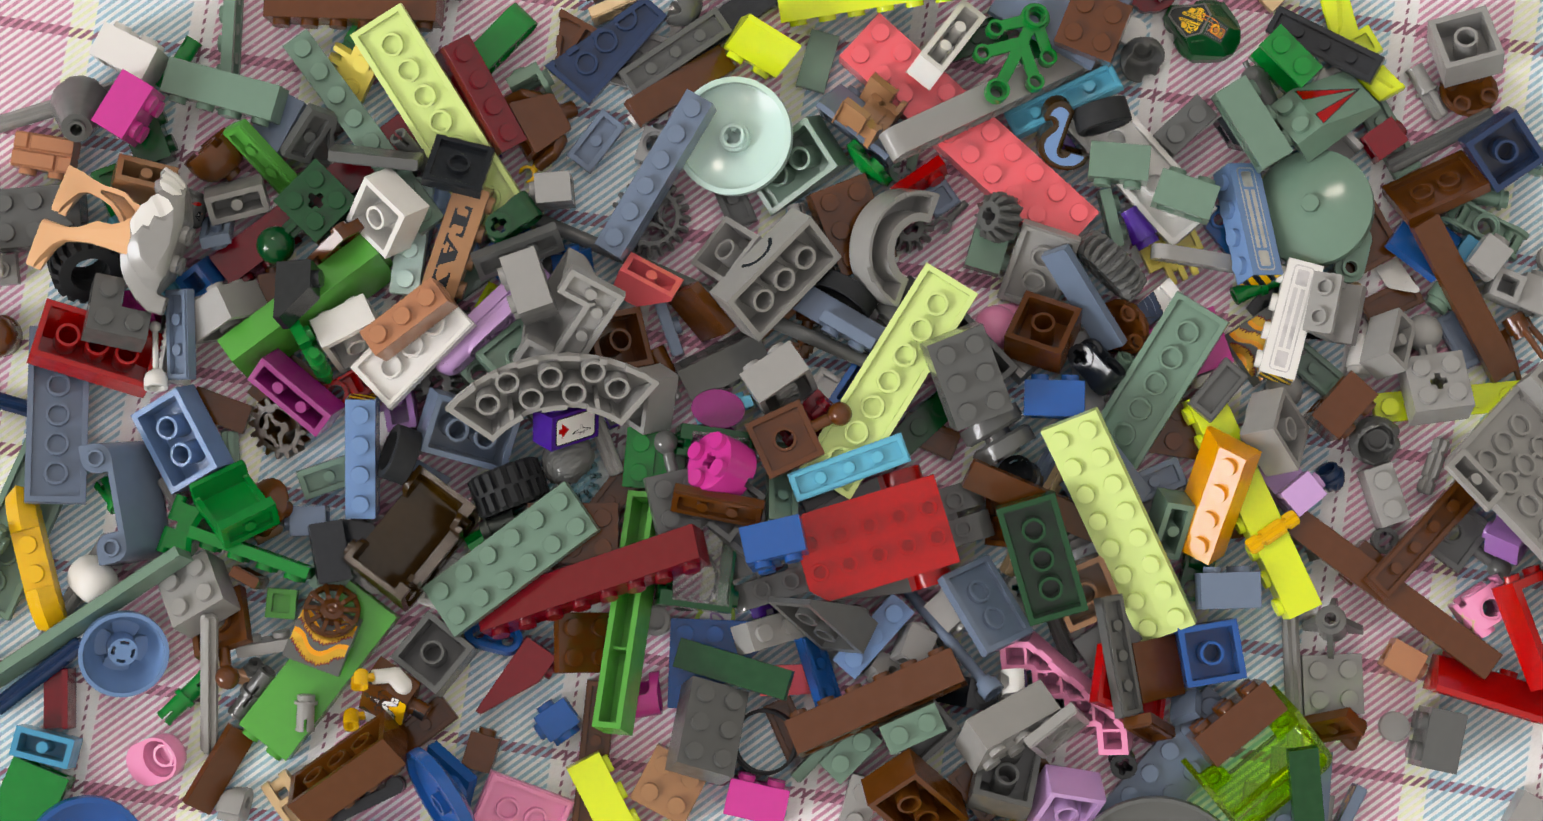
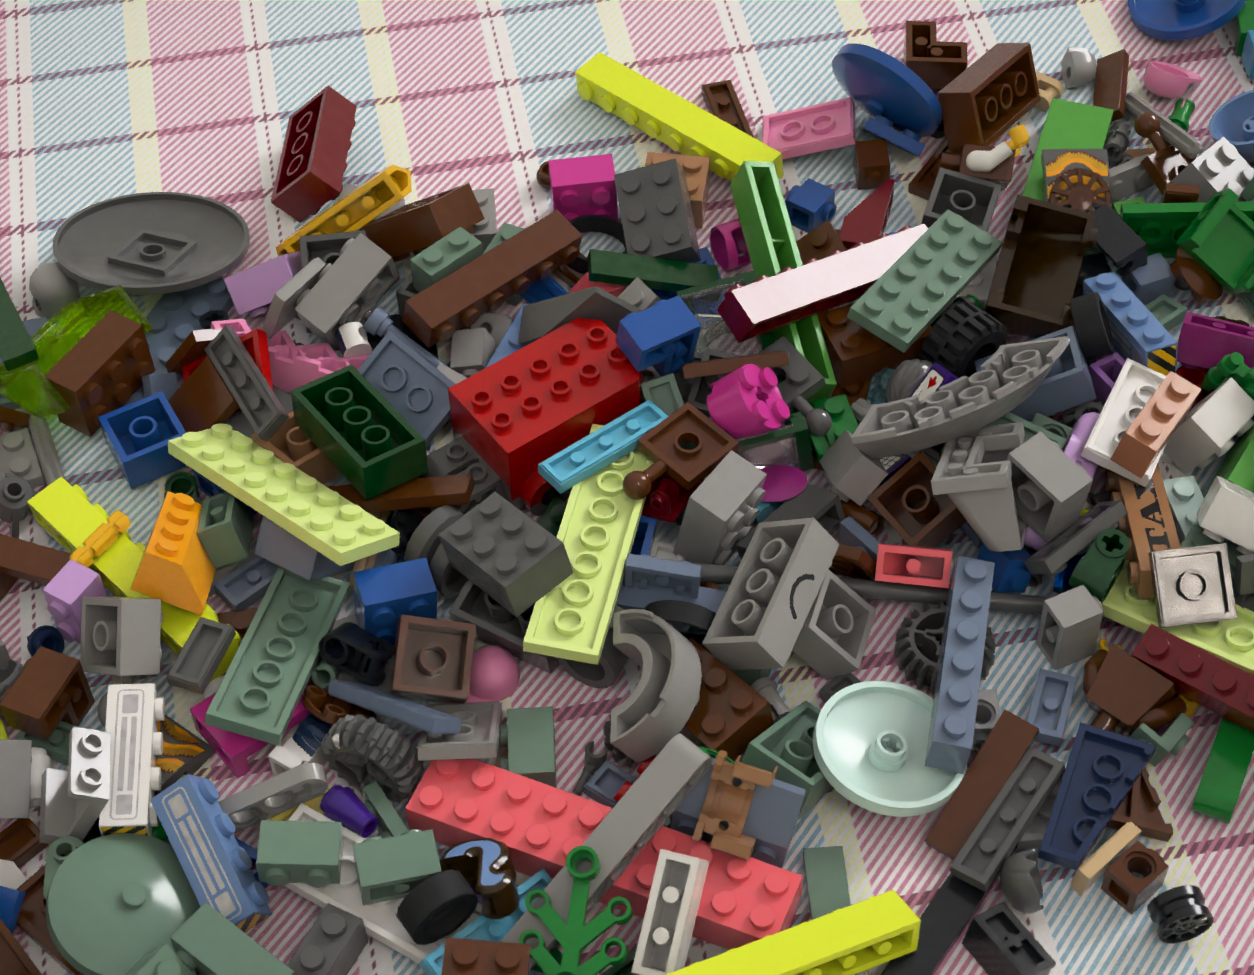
camera: 160 degrees right, 35 degrees down
light grey pin [294,694,318,732] -> none
neon yellow slope [723,14,802,80] -> none
dark grey gear [974,192,1024,243] -> none
sand blue brick [1194,566,1262,610] -> none

